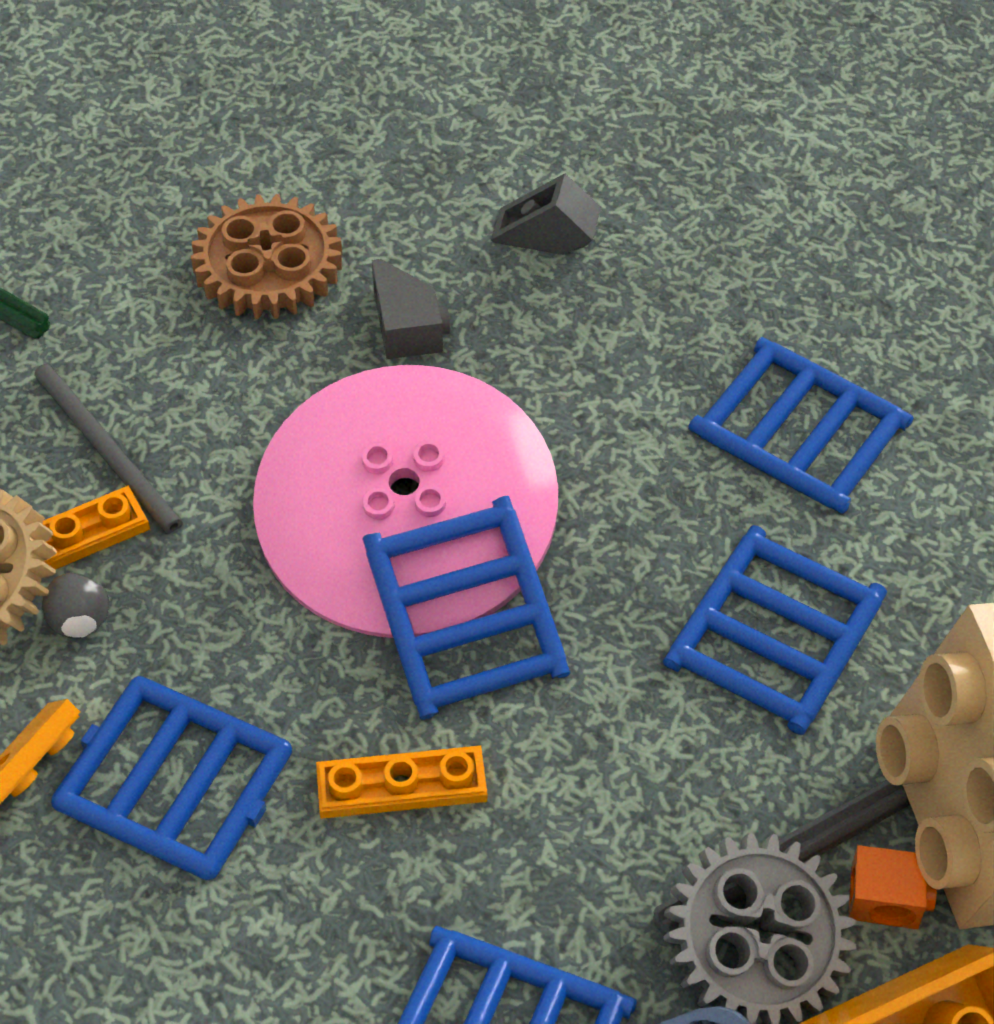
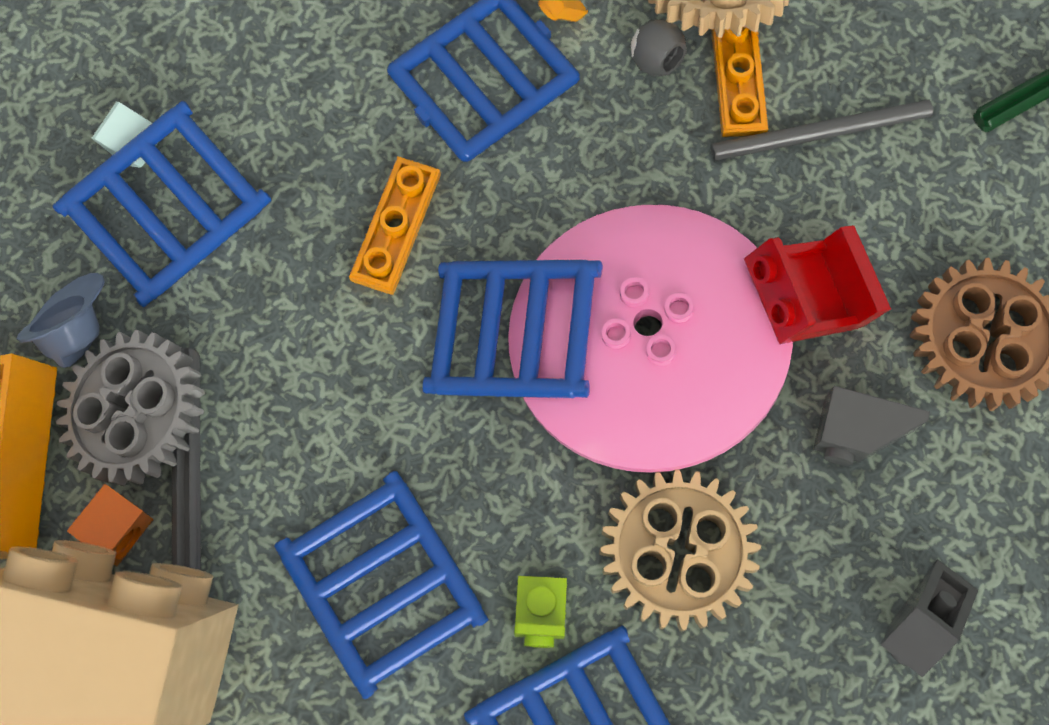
camera: 120 degrees right, 20 degrees up
none -> lime bracket [514,576,567,648]
none -> tan gear [600,469,761,631]
none -> red panel [744,225,891,344]

